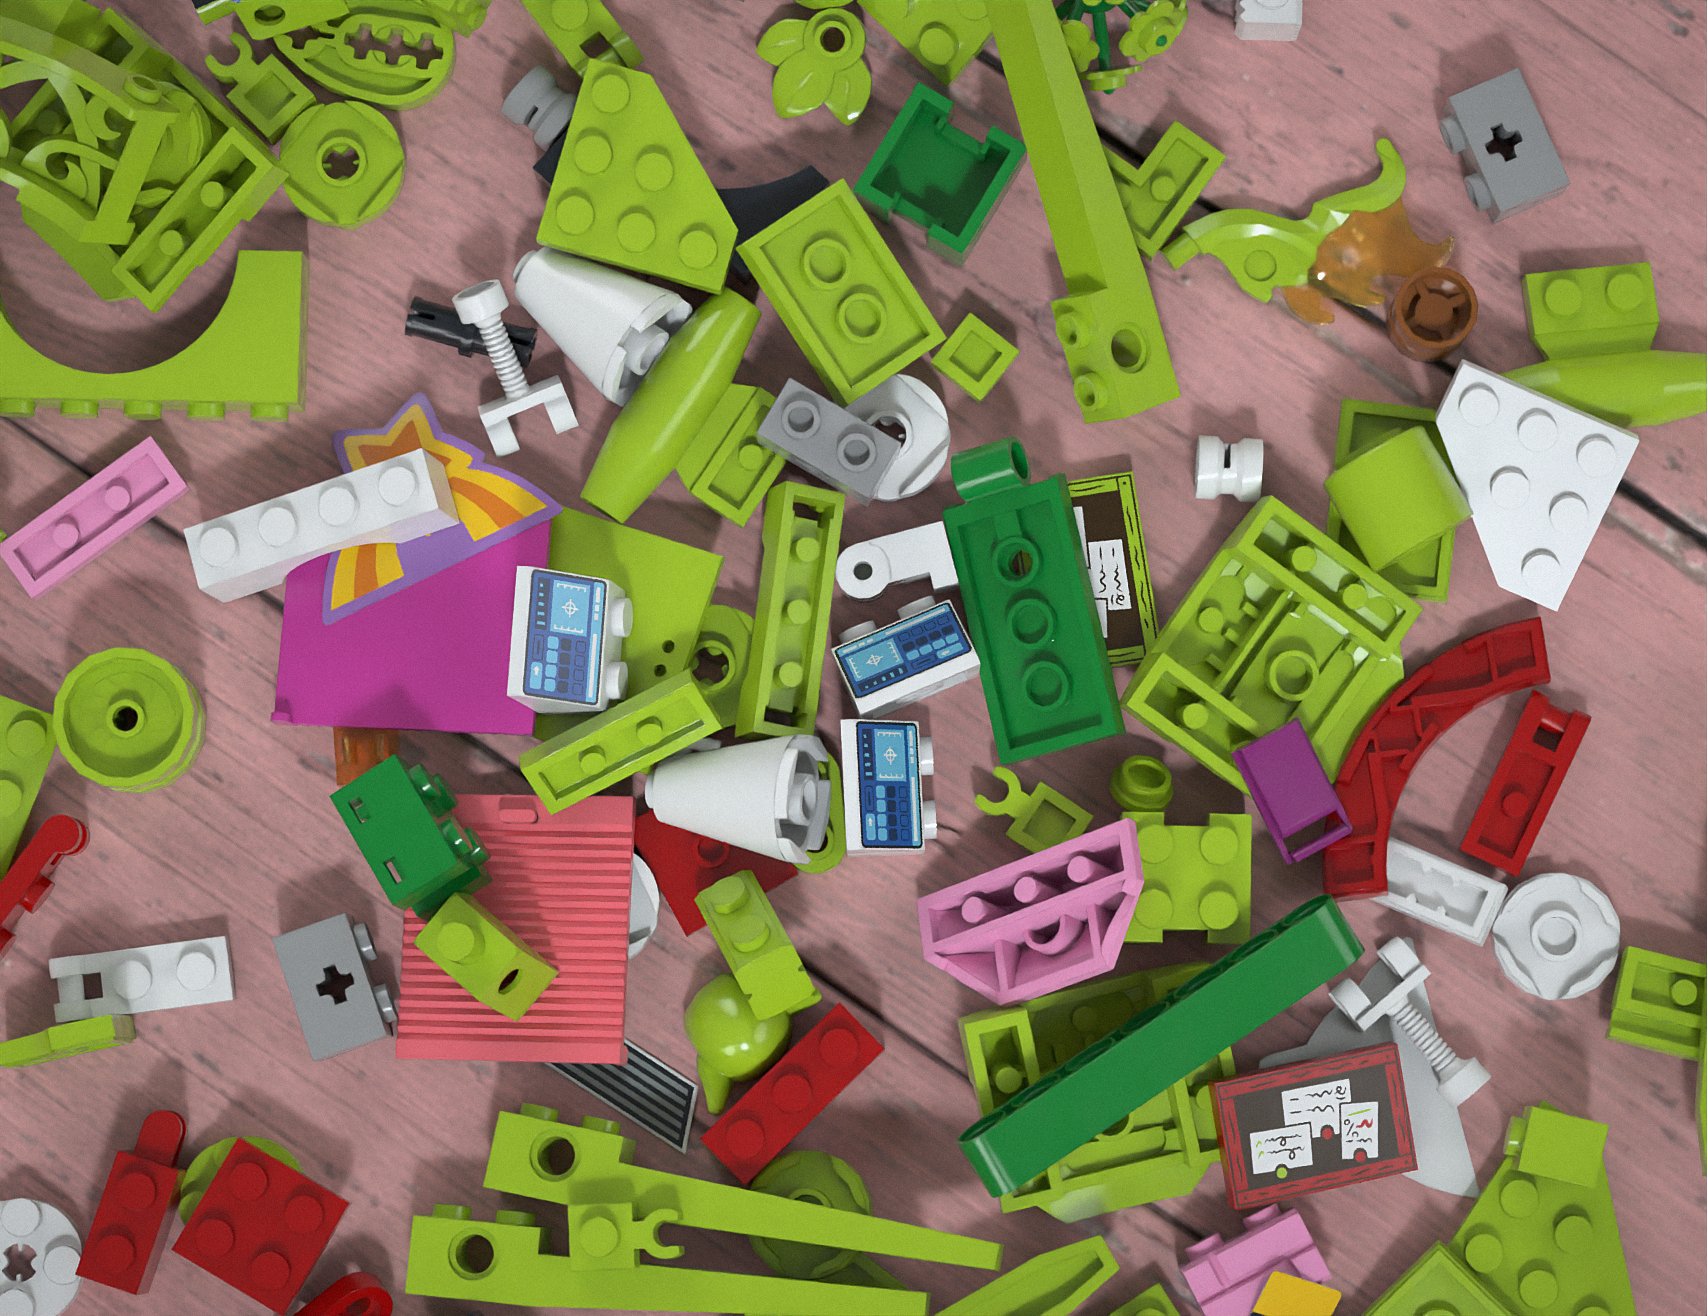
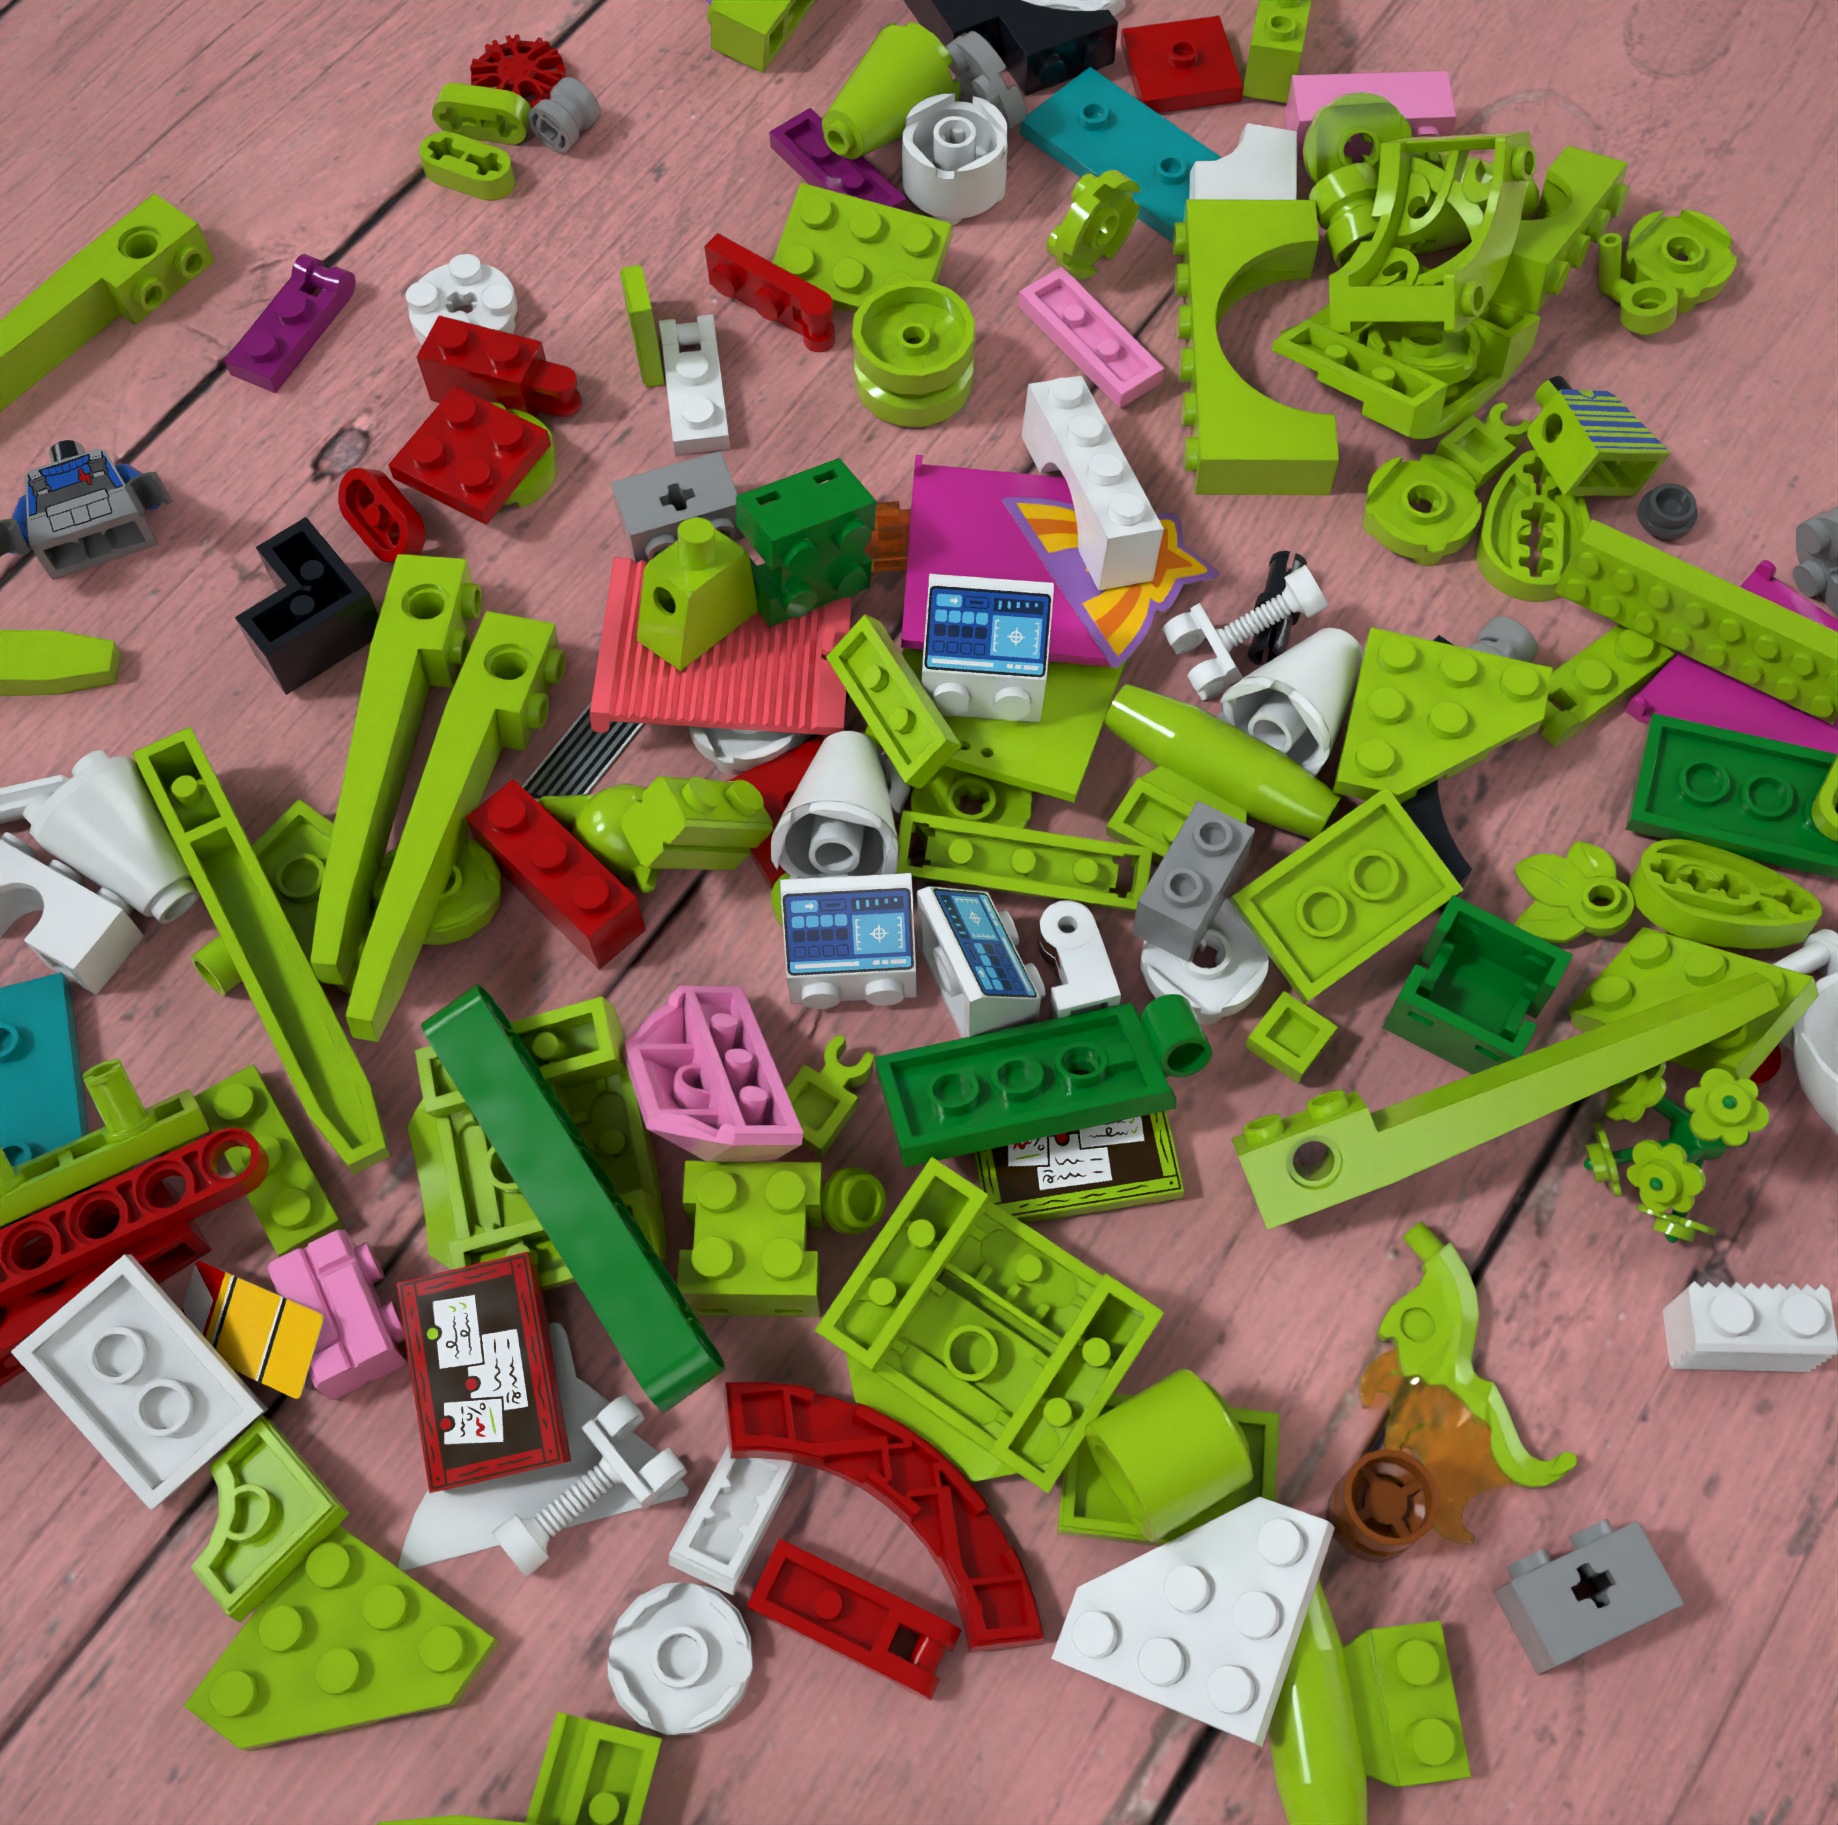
camera: 85 degrees right, 20 degrees down
lime plate [568,1202,685,1272] -> none
lime plate [1101,120,1227,262] -> none
white wheel [1194,435,1263,502] -> none
magenta piece [1230,717,1353,865] -> none
lime brick [1503,1106,1609,1189] -> none

